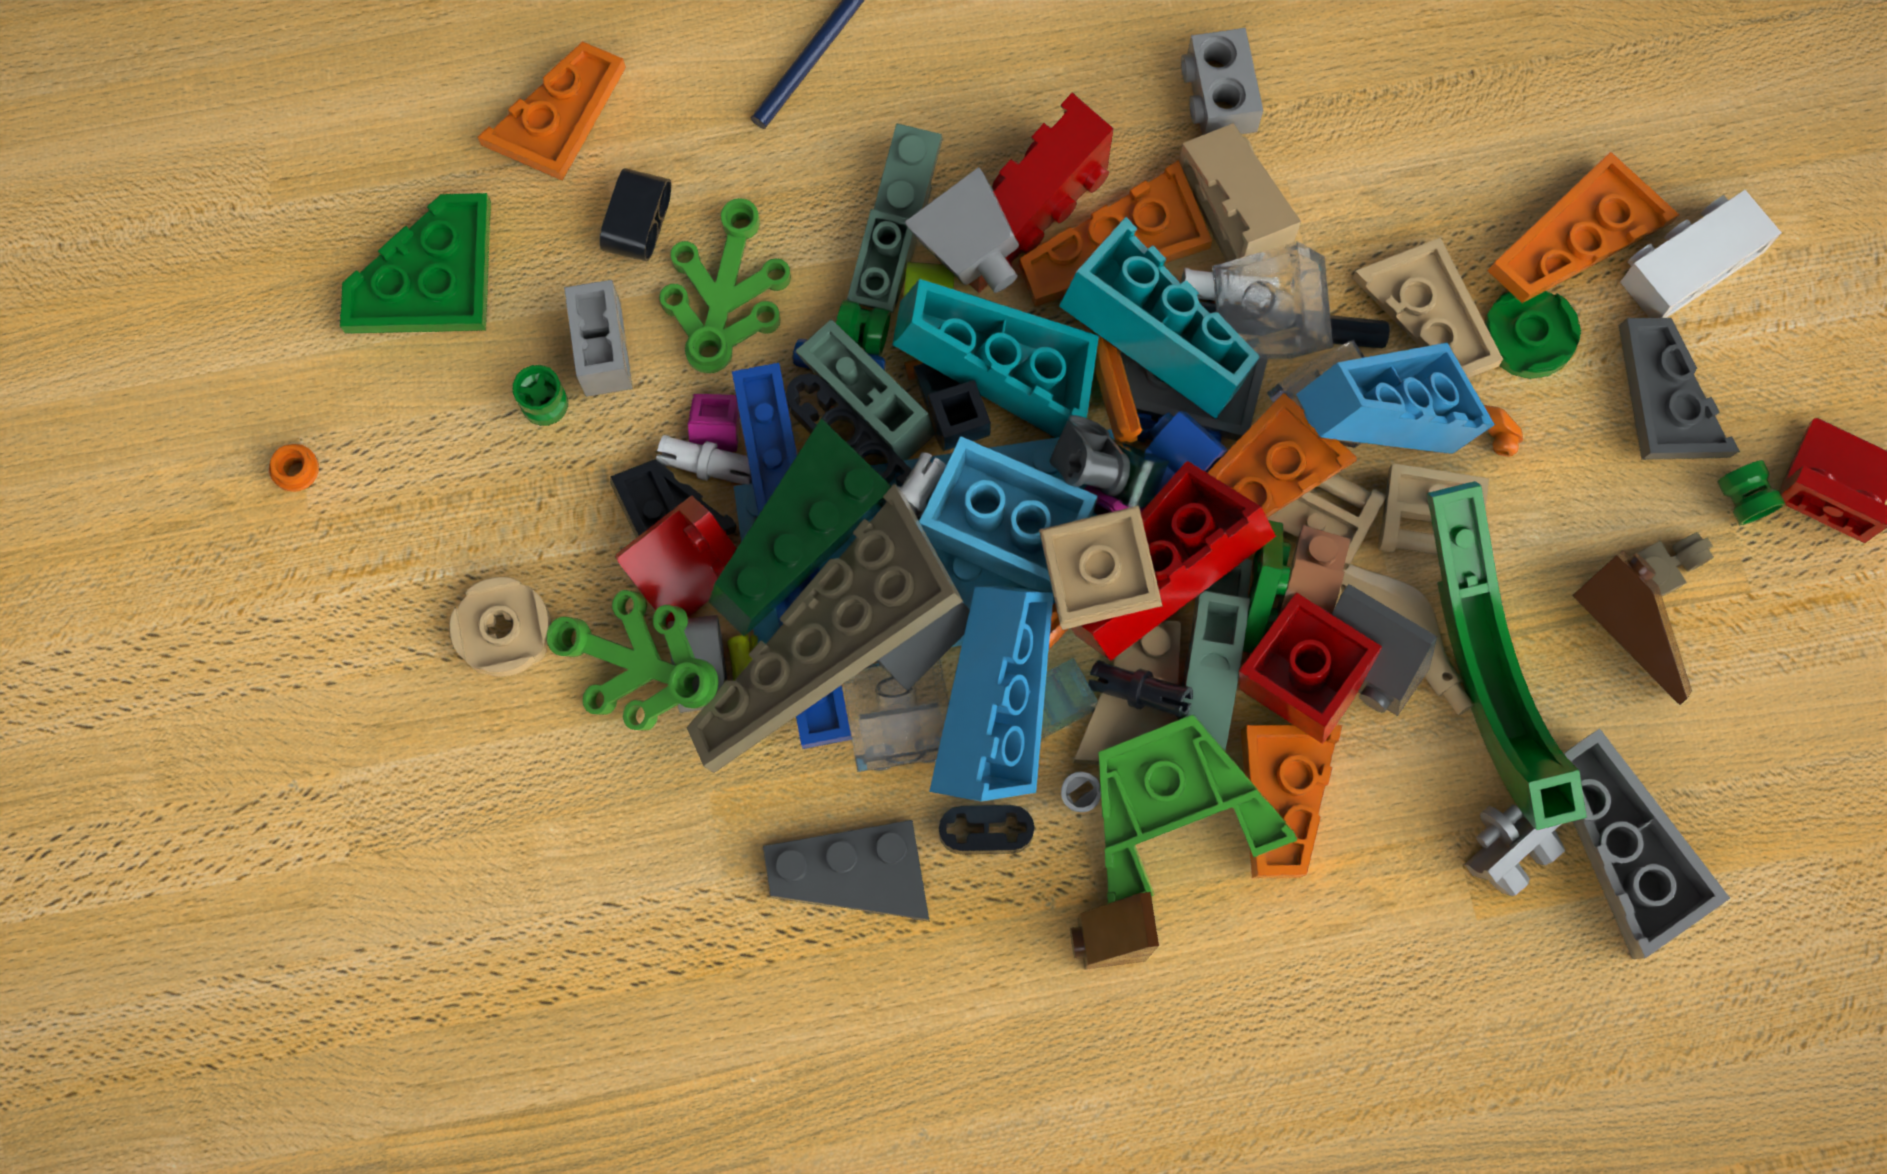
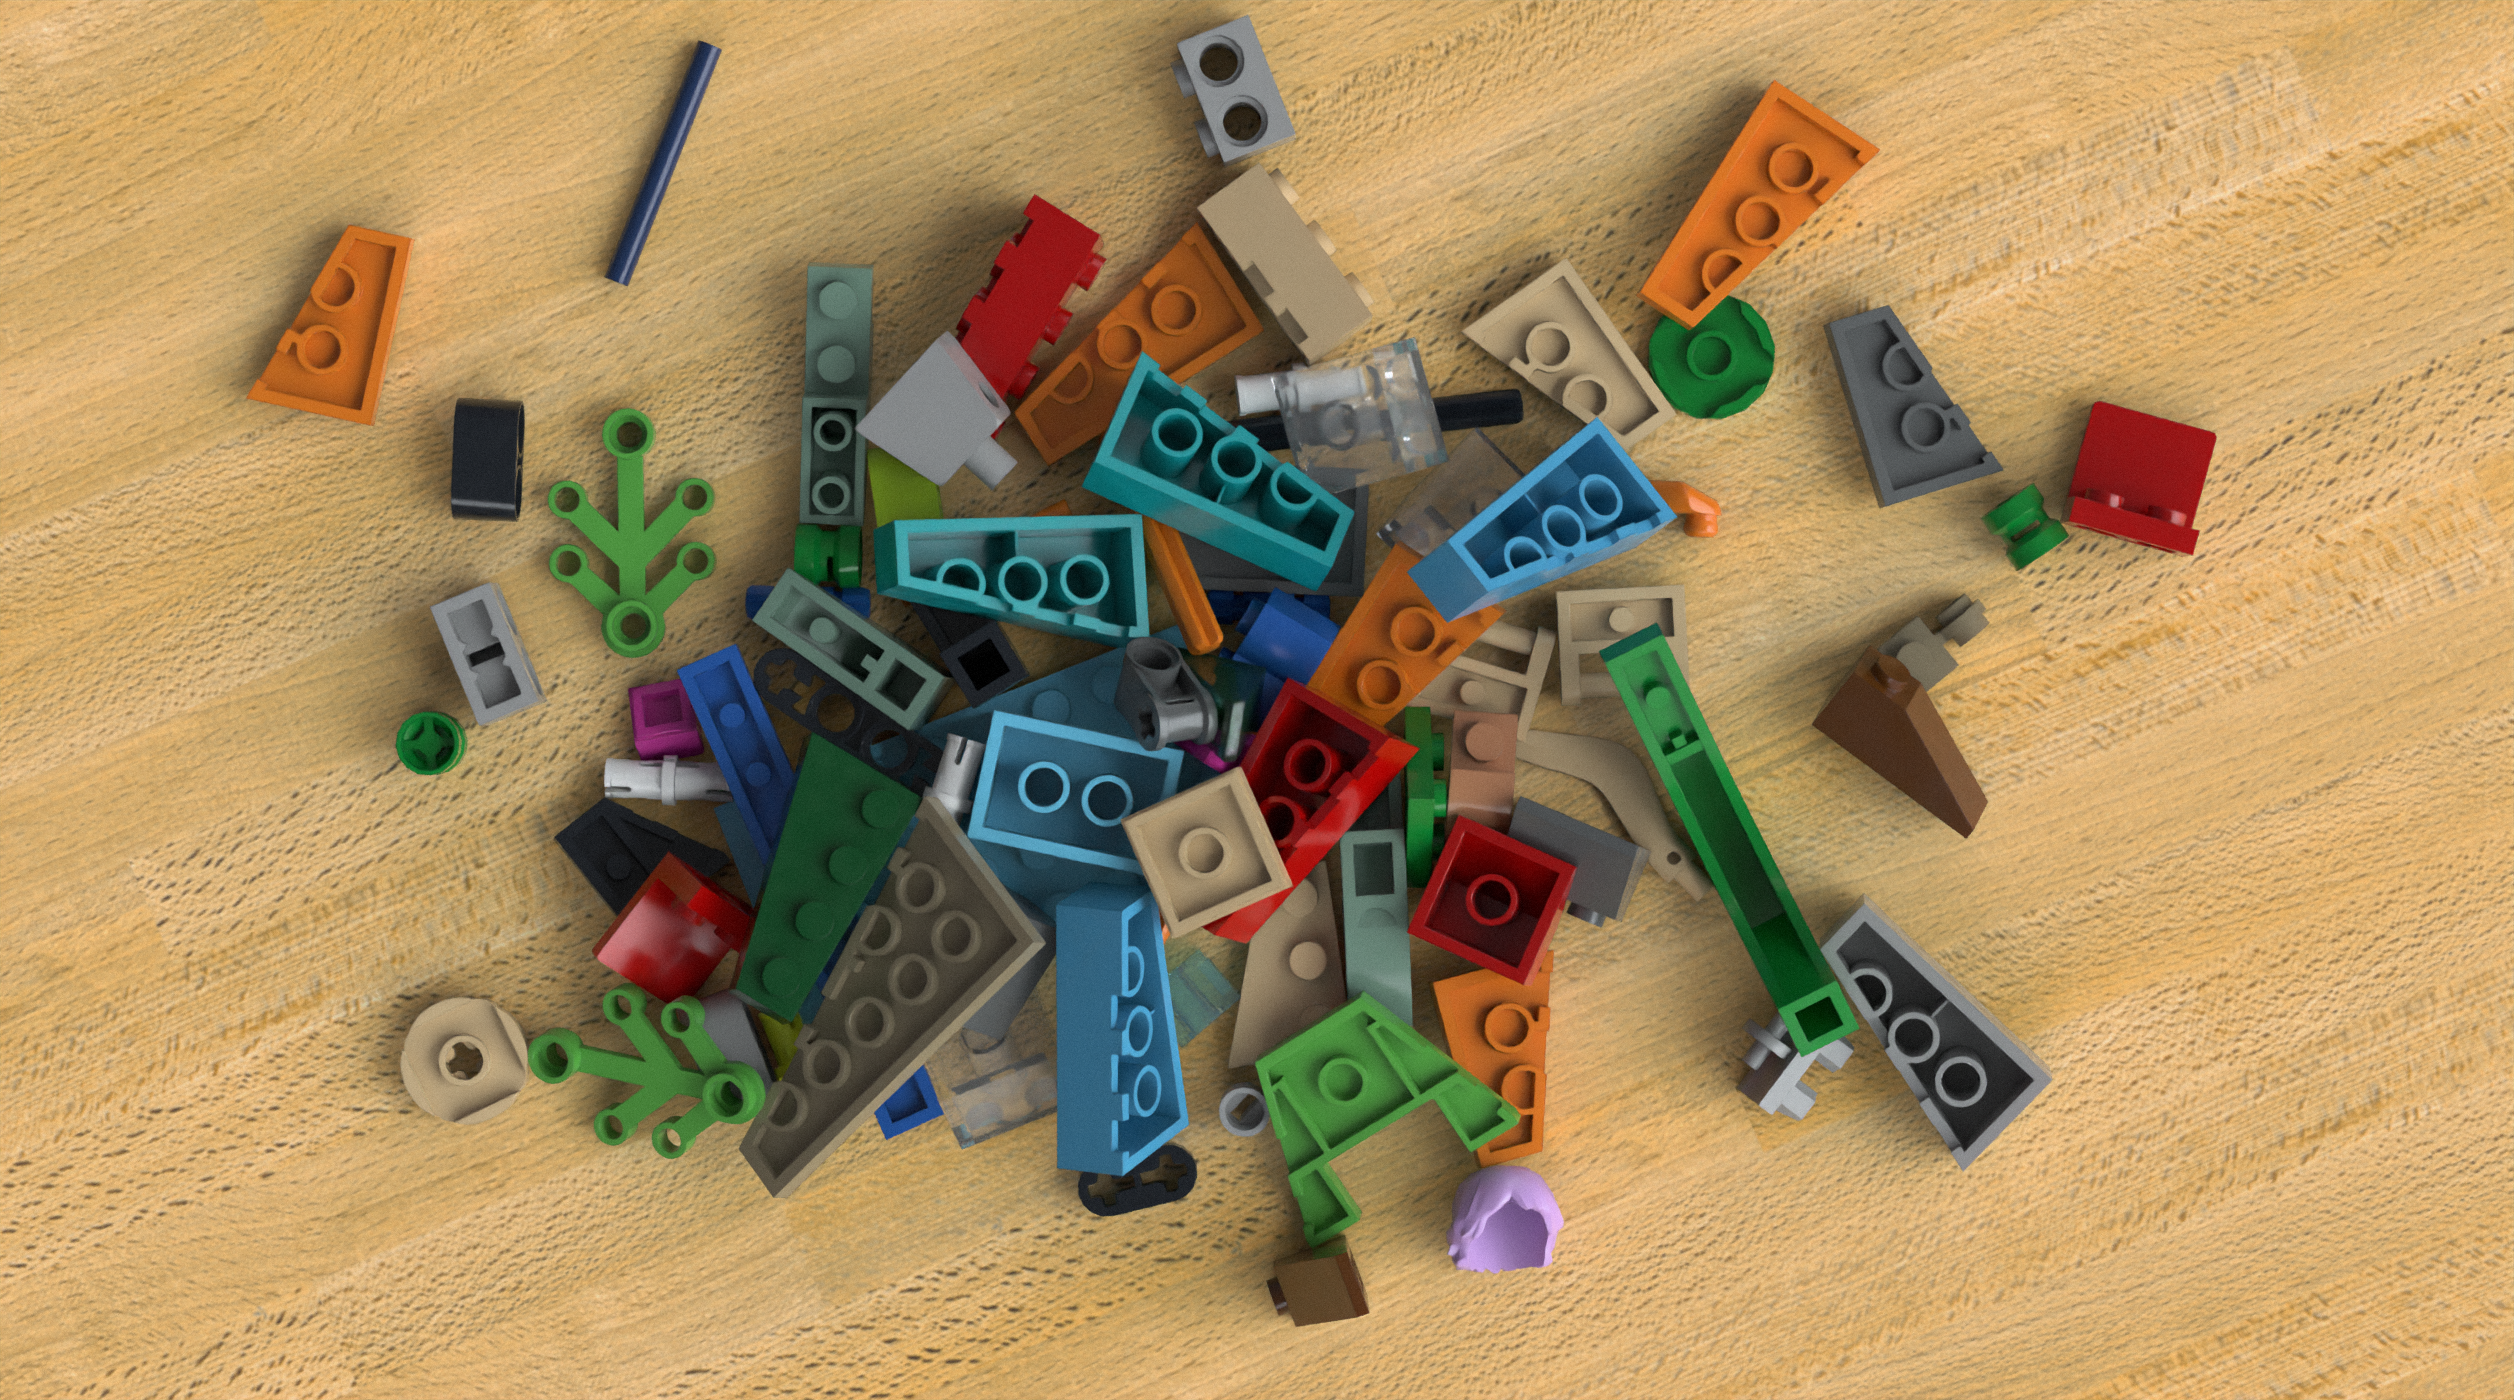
camera: 15 degrees left, 15 degrees up
orange plate [269,444,319,492] -> none
green plate [340,193,491,334] -> none
dark grey wing [763,820,930,922] -> none
black pin [1088,660,1193,719] -> none
white brick [1620,190,1782,318] -> none
none -> lavender hair [1446,1165,1564,1274]

